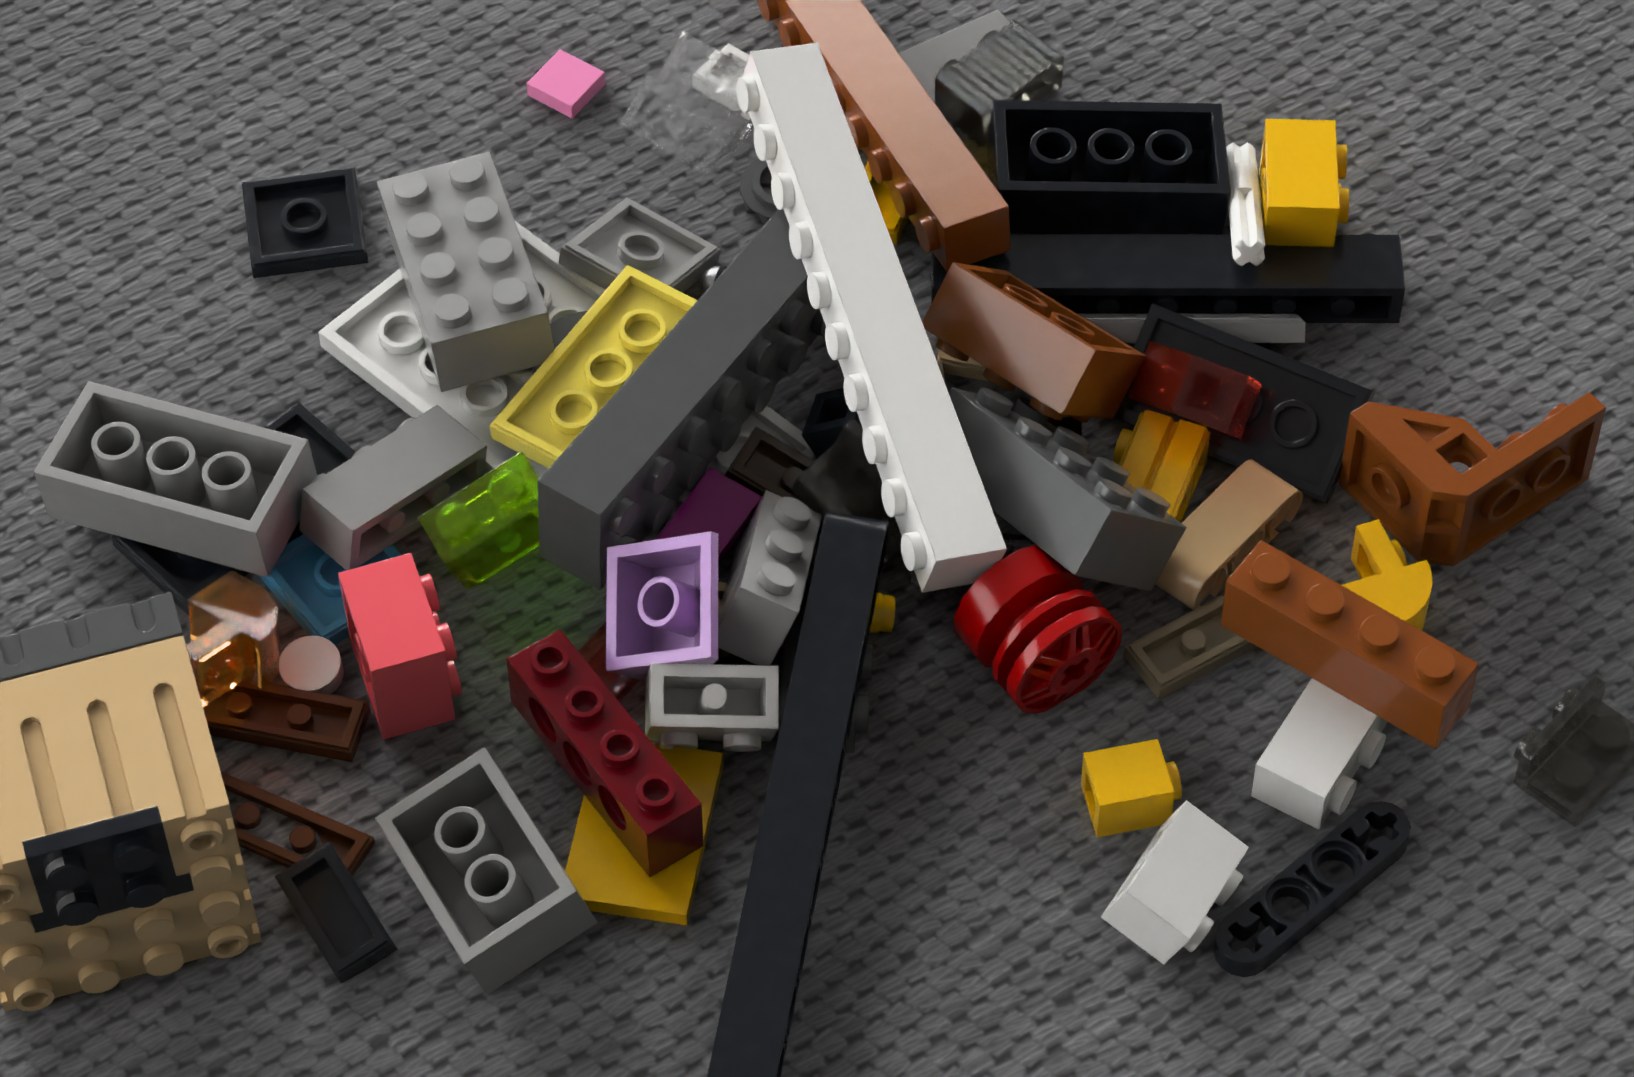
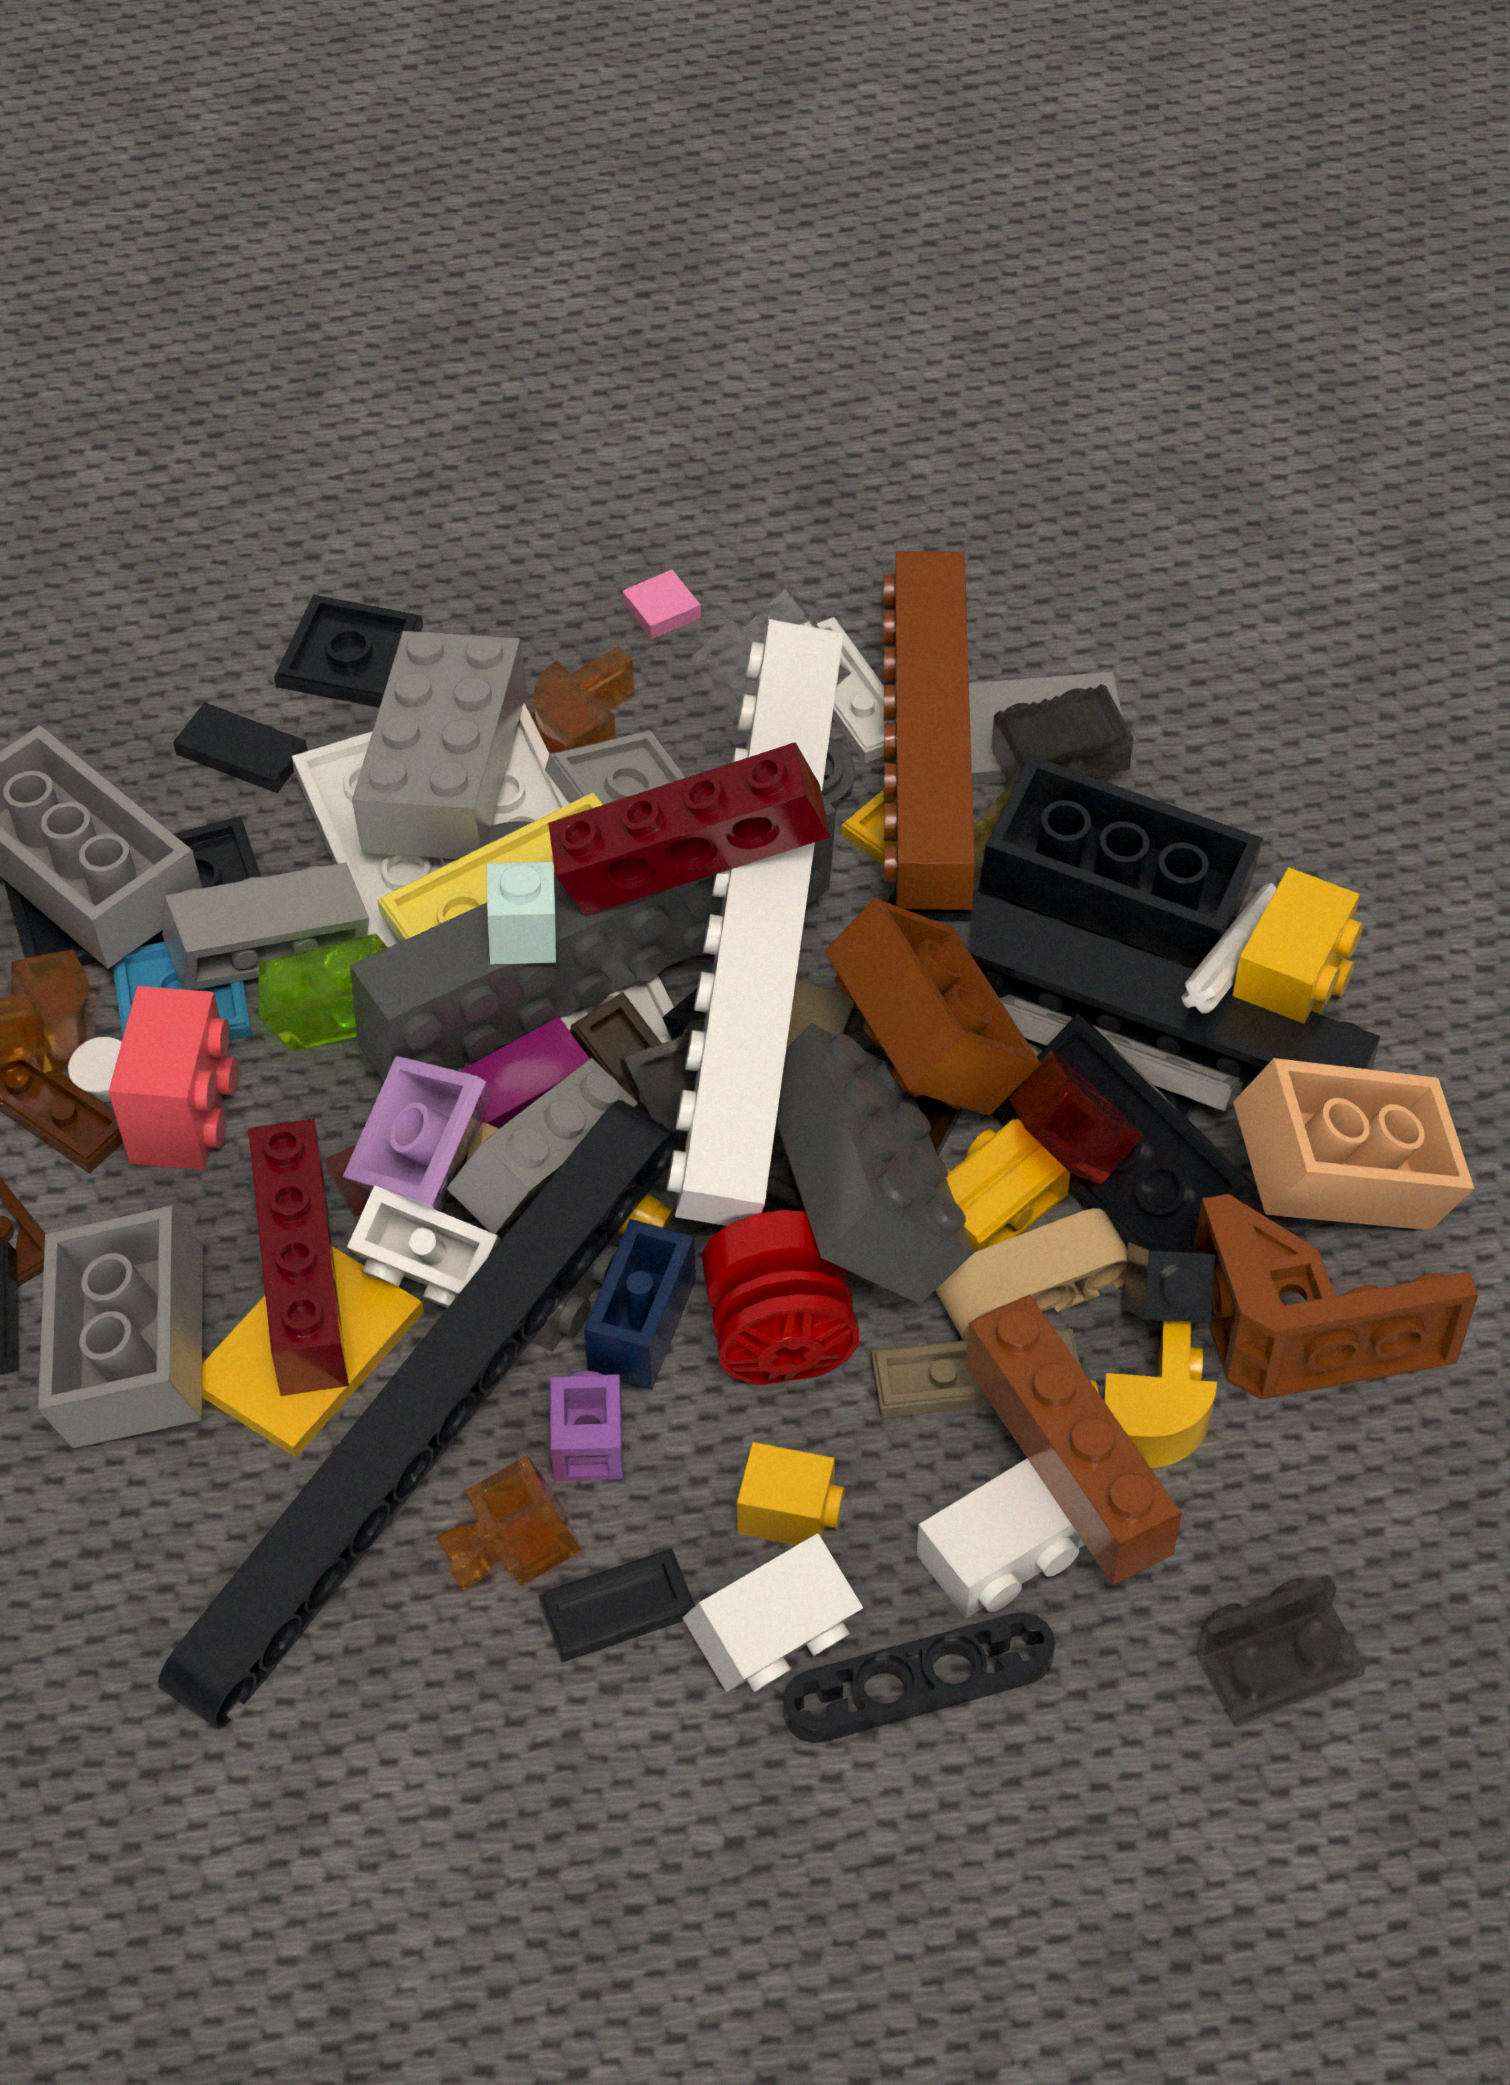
camera: 25 degrees right, 0 degrees up
none -> black tile [173,702,308,794]
none -> clear orange brick [437,1455,583,1589]
none -> light aqua brick [487,862,556,964]
none -> clear orange brick [533,646,634,754]
none -> black tile [538,1548,695,1663]
none -> dark red brick [548,742,830,916]
none -> medium lavender brick [550,1371,623,1482]
none -> dark blue brick [584,1219,696,1390]
none -> black brick [1124,1242,1216,1323]
none -> light nougat brick [1233,1058,1475,1230]

